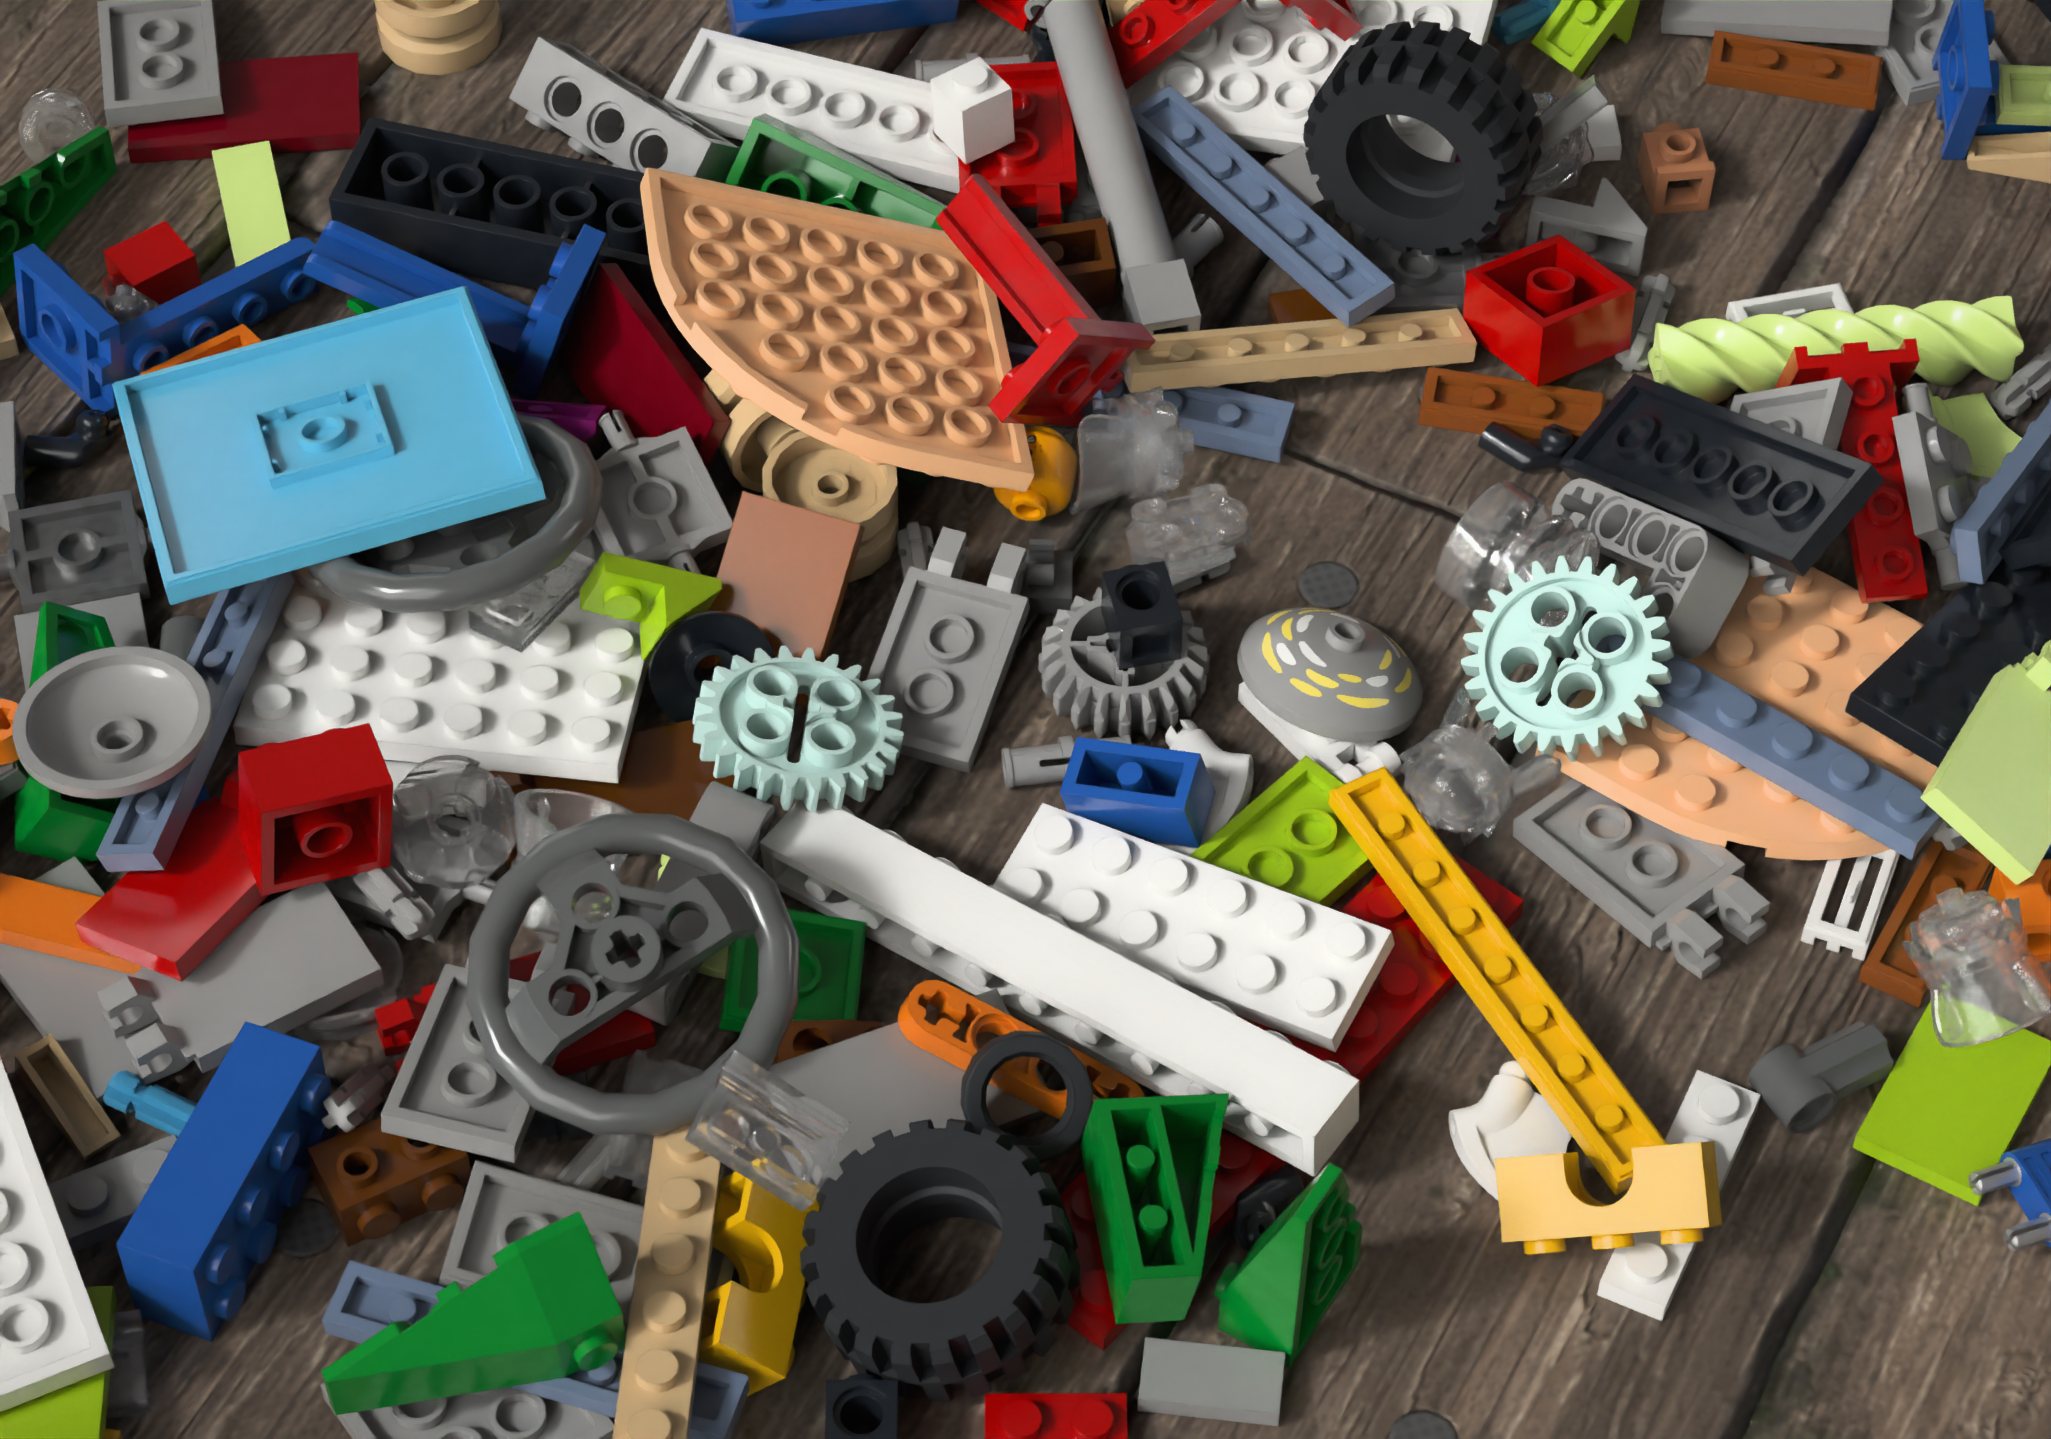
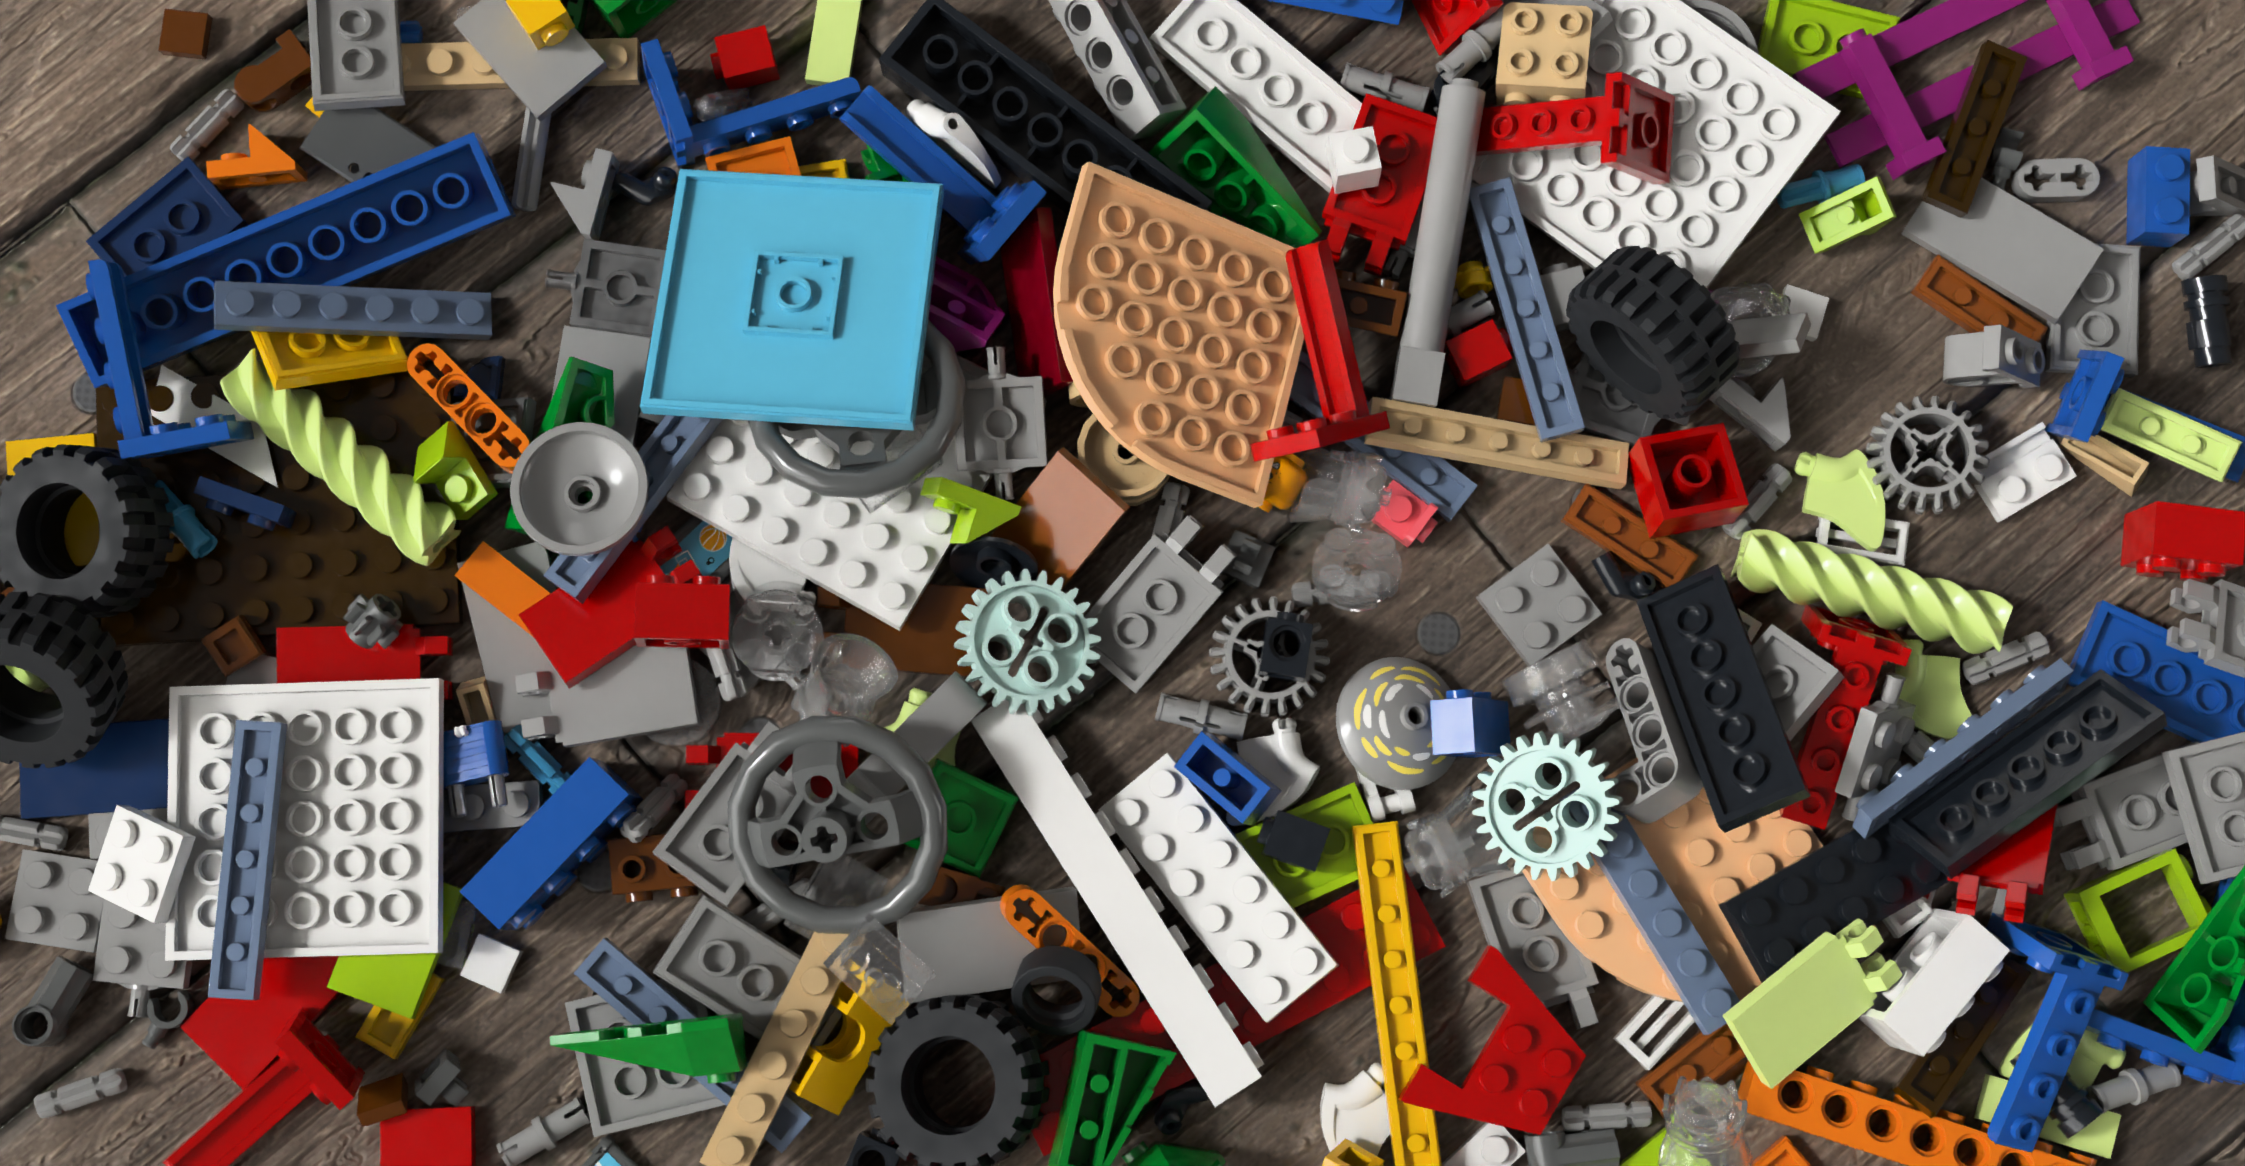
camera: 20 degrees right, 30 degrees up
nougat brick [1637,122,1716,215] -> none
none -> blue piece [444,720,510,818]
none -> white tile [460,934,523,993]
none -> white arm [906,99,1001,189]
none -> black brick [1257,810,1330,873]
none -> coral bracket [1366,479,1438,548]
none -> red wing [1398,945,1586,1135]
none -> brick [1430,689,1511,758]
none -> red brick [1444,319,1513,389]
none -> yellow plate [1454,261,1493,299]
none -> light grey plate [1476,544,1602,668]
none -> light grey axle [1561,1101,1652,1132]
none -> yellowish green arm [1794,449,1886,552]
none -> light grey gear [1865,396,1990,515]
none -> light grey pin [1943,325,2045,388]
none -> white plate [1974,422,2077,523]

